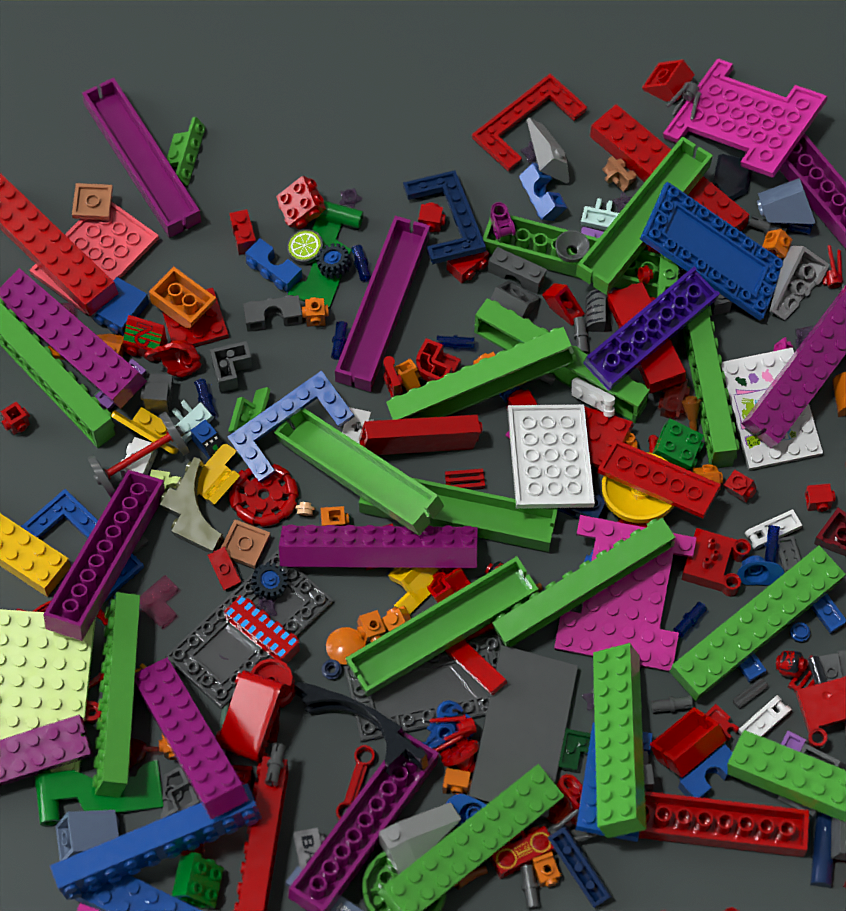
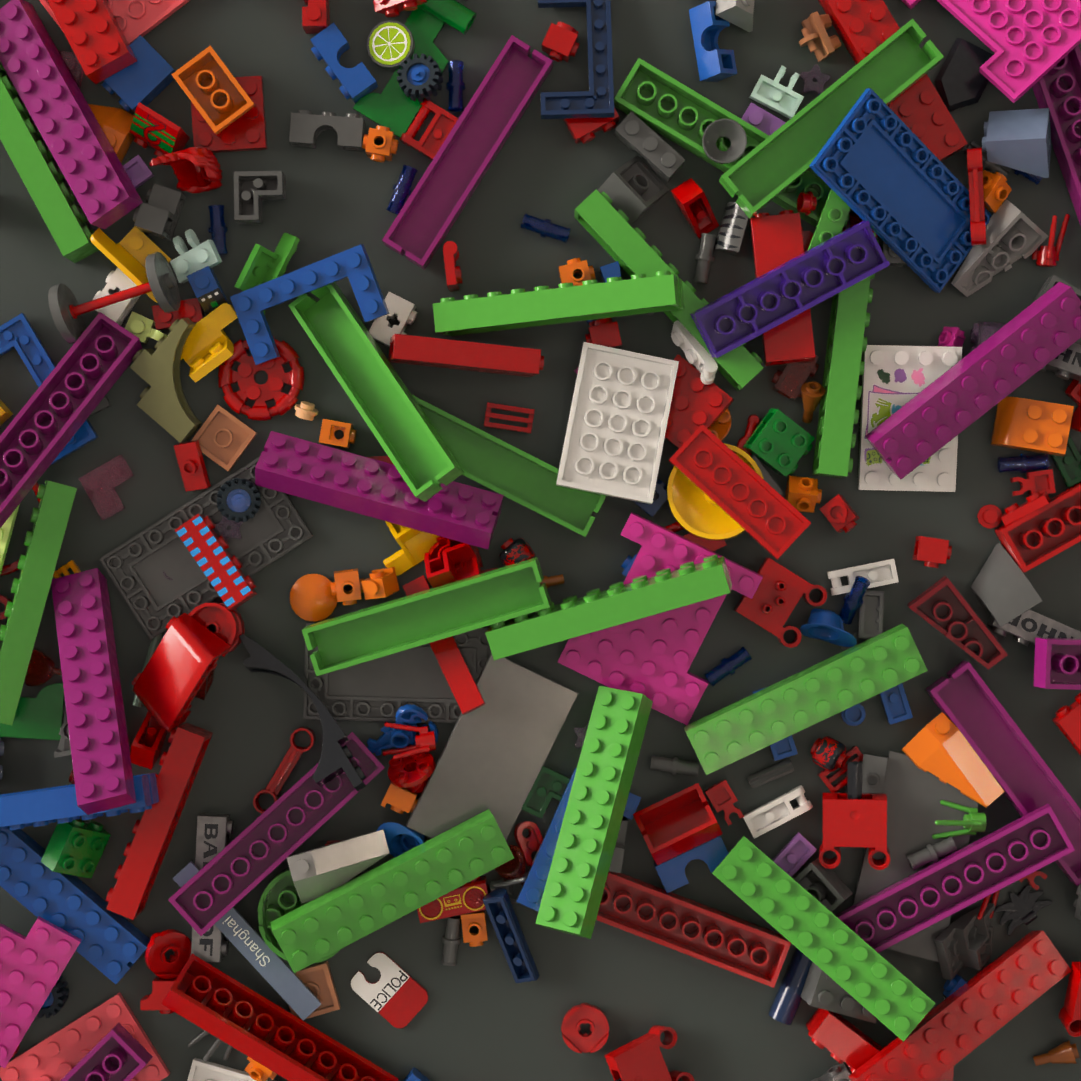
camera: 15 degrees right, 25 degrees up
dark grey pin [265,743,286,786] -> none
dark blue plate [322,659,342,680] -> none
orange brick [394,358,421,393] -> none
red brick [416,338,461,382] -> none
magenta piece [490,202,516,240] -> none
none -> red plate [152,298,204,331]
none -> red plate [399,98,459,160]
none -> red piece [967,147,986,246]

